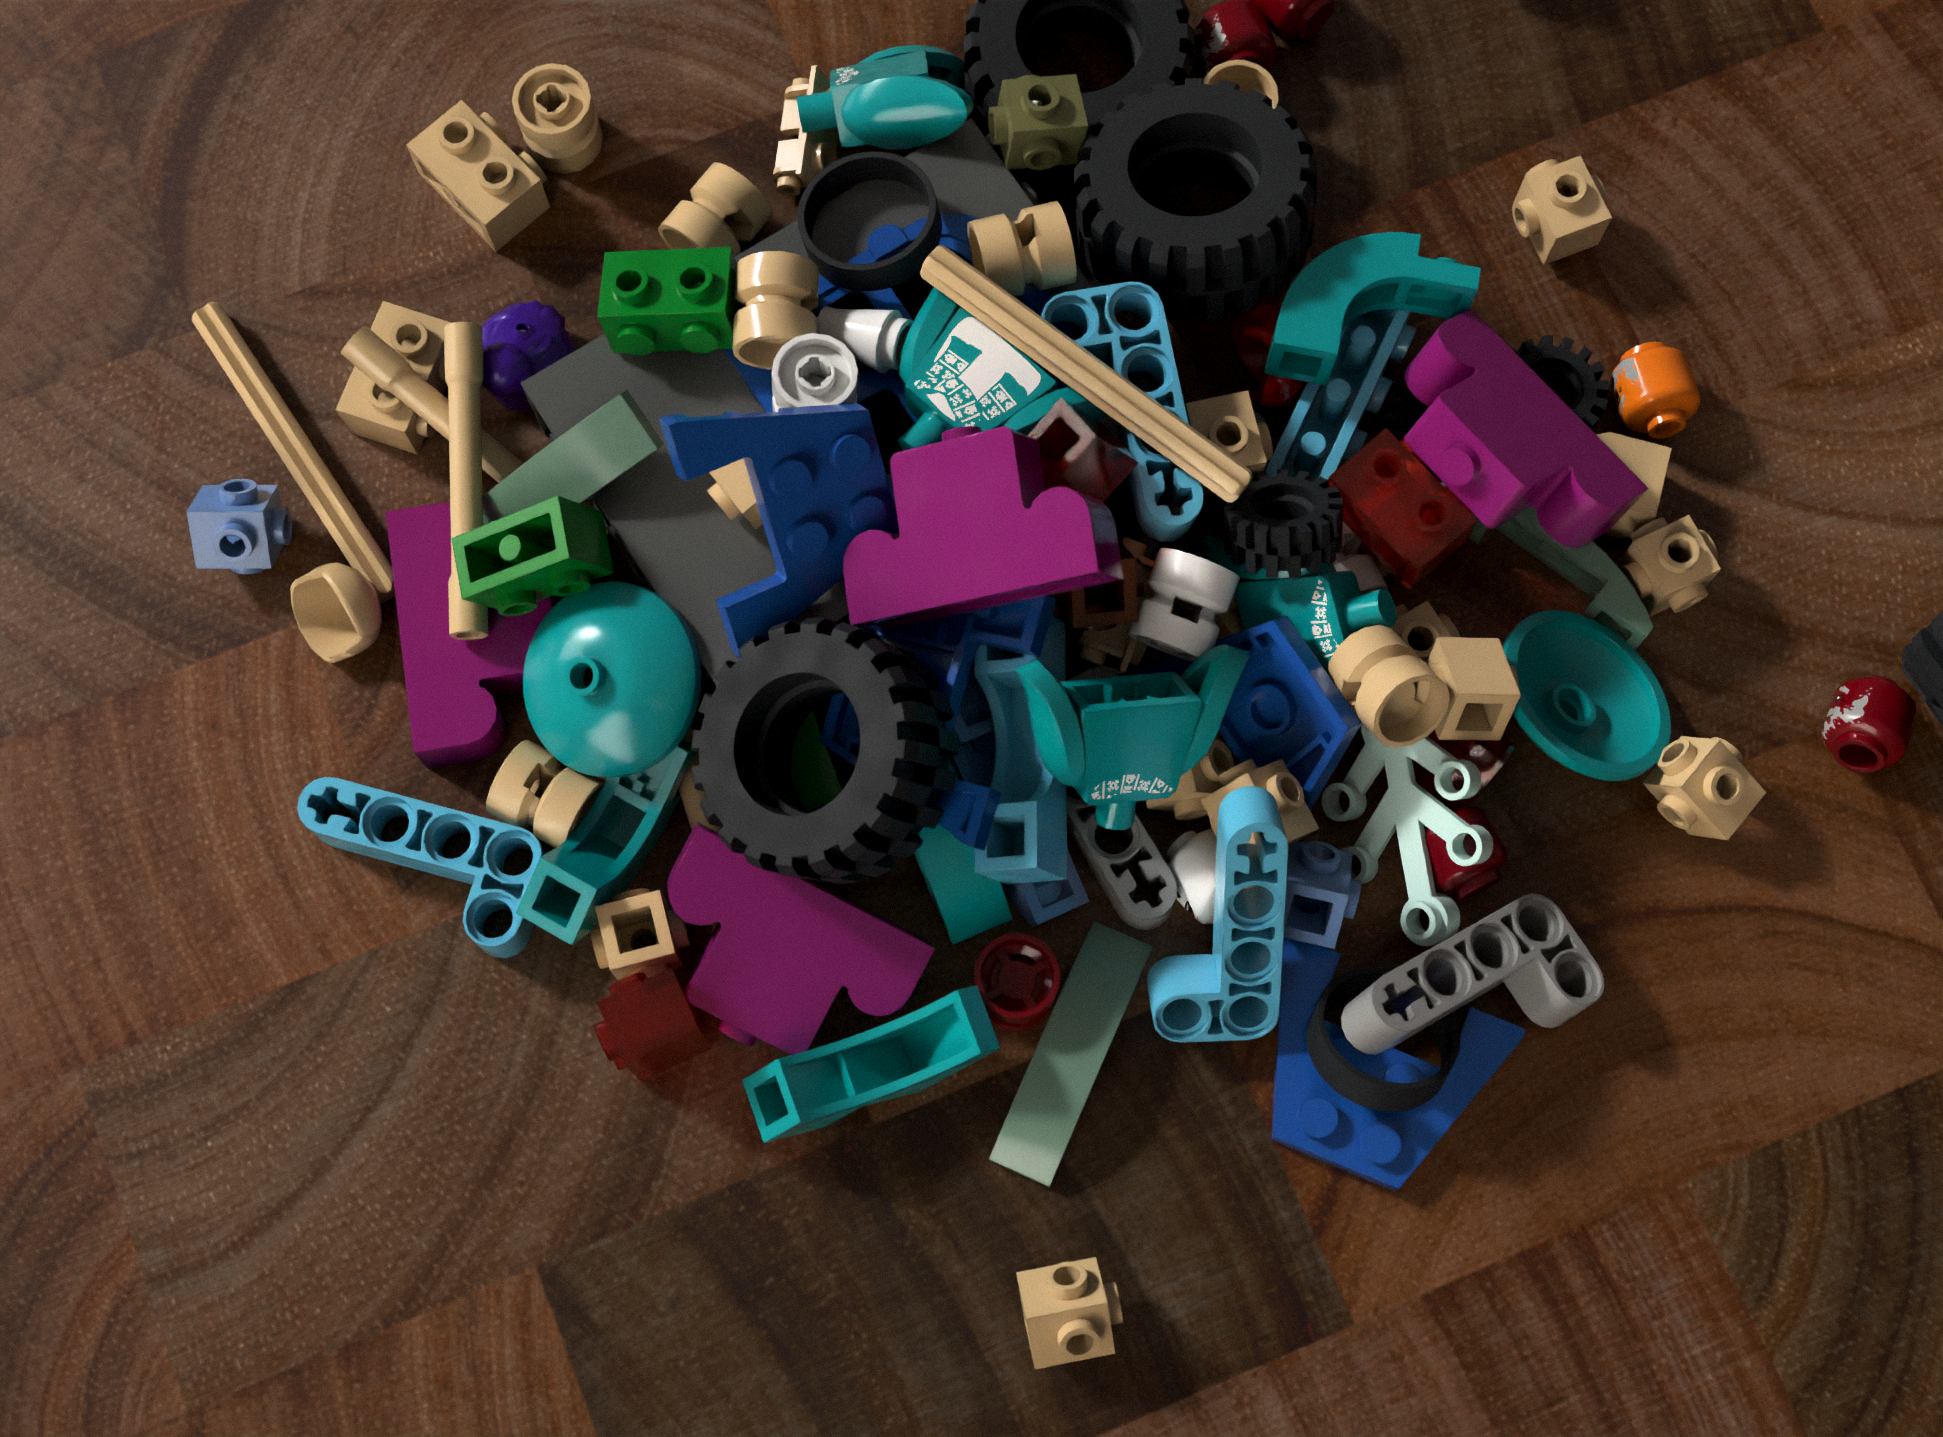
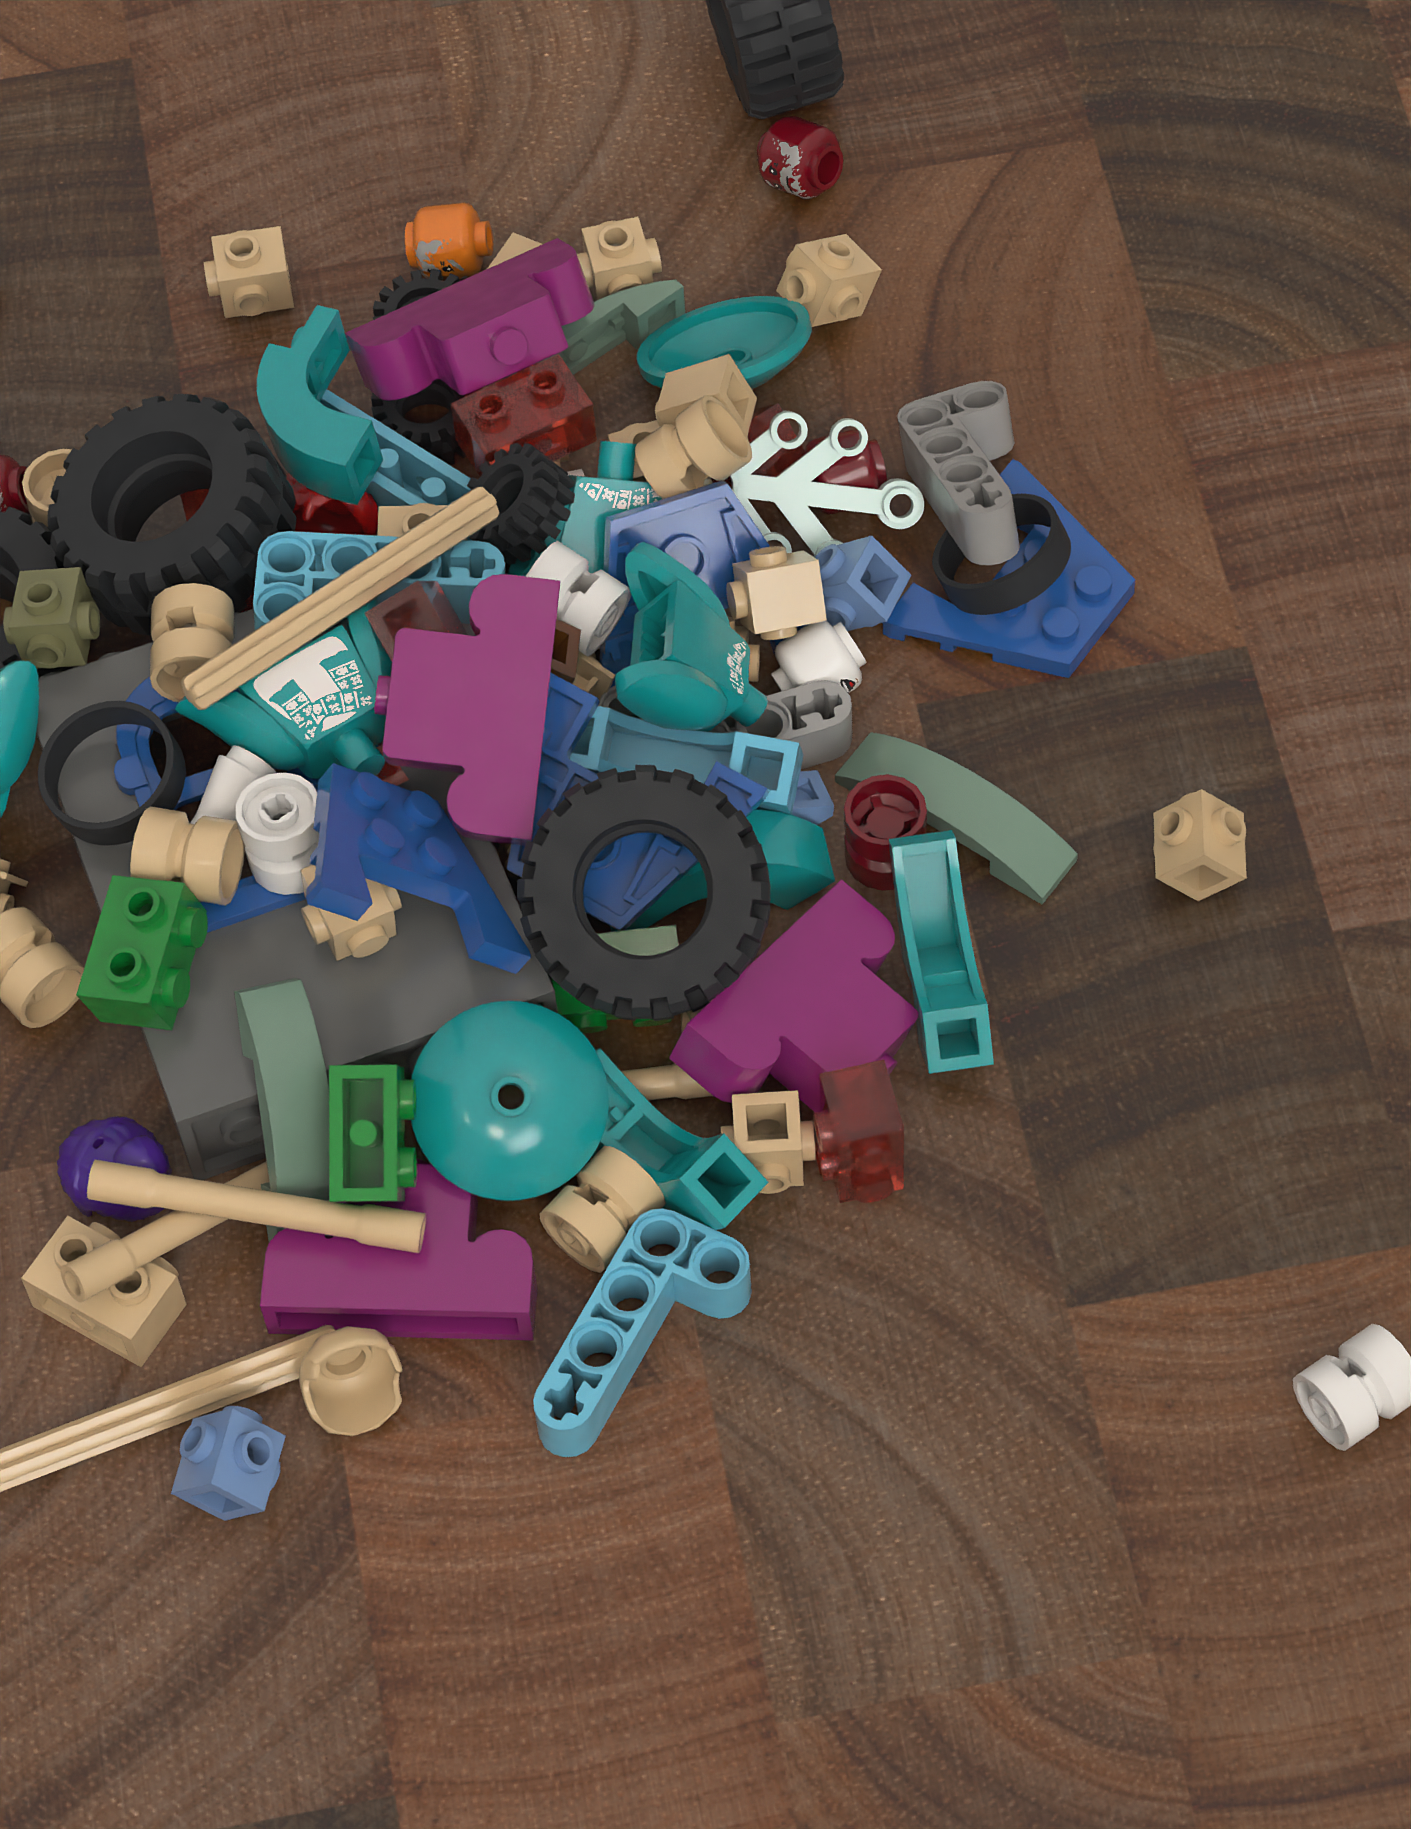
camera: 75 degrees left, 15 degrees down
medium azure beam [1146,786,1288,1043] -> none

